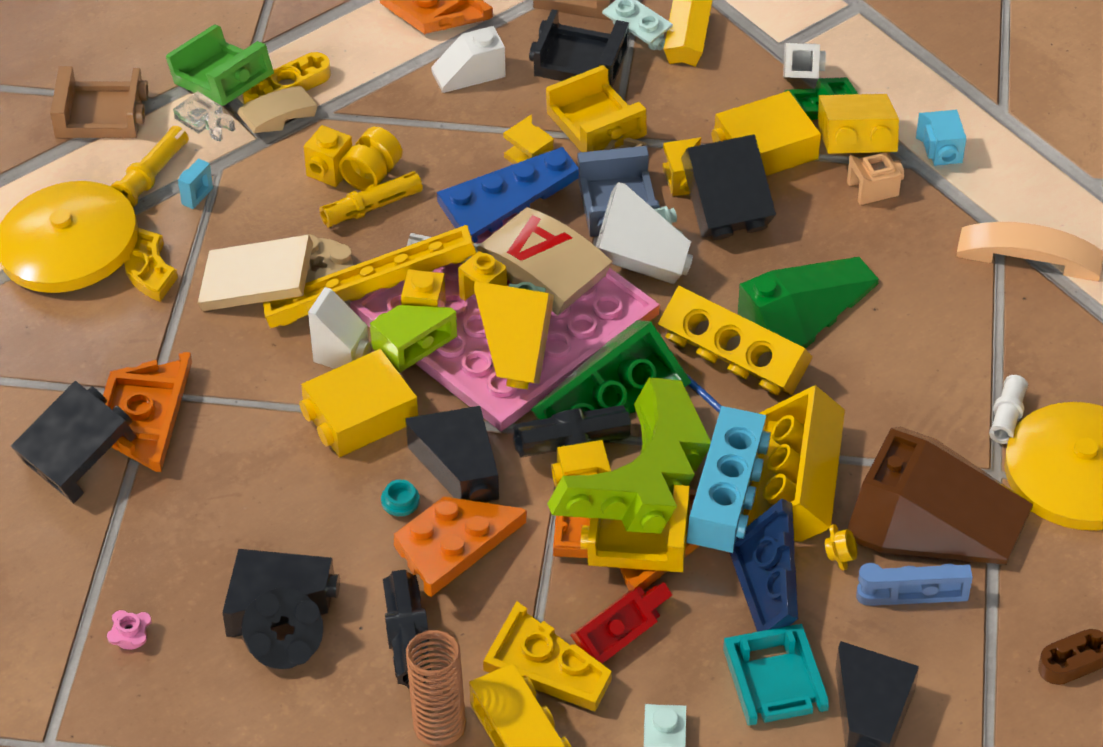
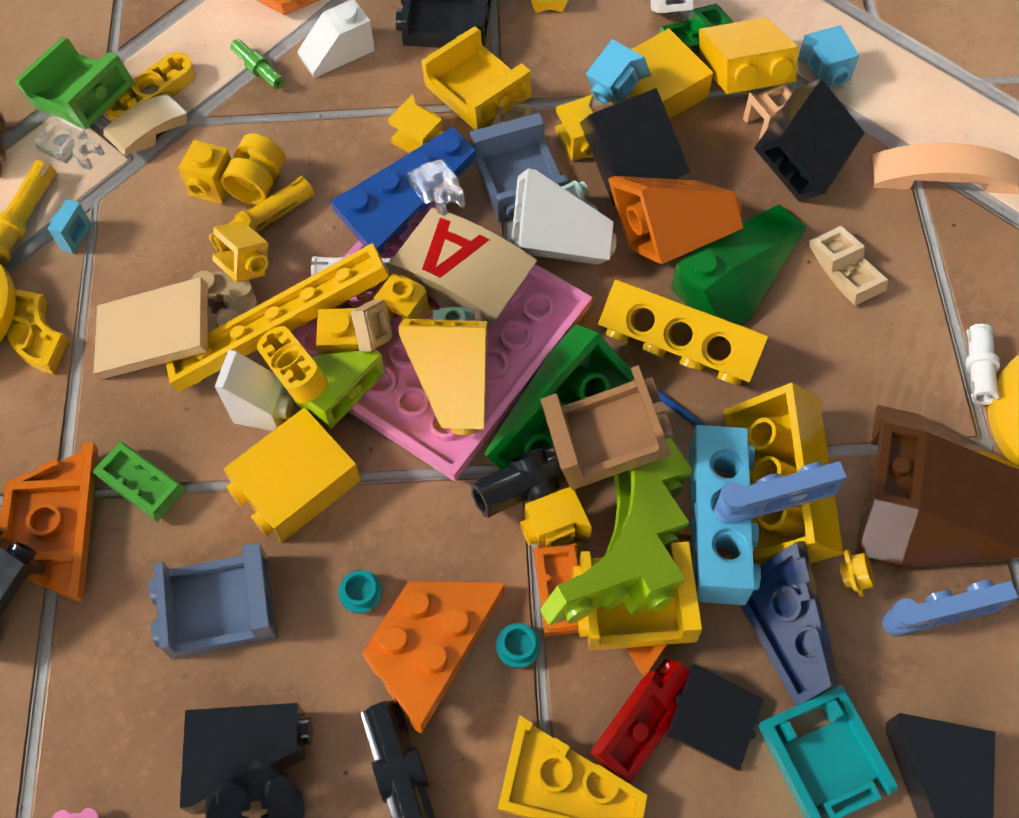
camera: 10 degrees left, 15 degrees up
black slope [405,406,499,503] -> none
none -> bright green plate [92,441,186,522]
none -> sand blue panel [148,542,277,659]
none -> yellow window [212,219,269,282]
none -> bright green bar [230,39,284,89]
none -> yellow beam [257,326,328,403]
none -> tan tile [351,299,393,352]
none -> clear plate [407,159,466,216]
none -> teal plate [496,623,541,669]
none -> medium nougat panel [540,365,674,490]
none -> medium azure window [586,39,651,104]
none -> orange slope [608,176,743,264]
none -> black piece [666,664,764,771]
none -> medium blue plate [714,461,847,524]
none -> black brick [754,78,865,202]
none -> tan slope [809,226,888,306]

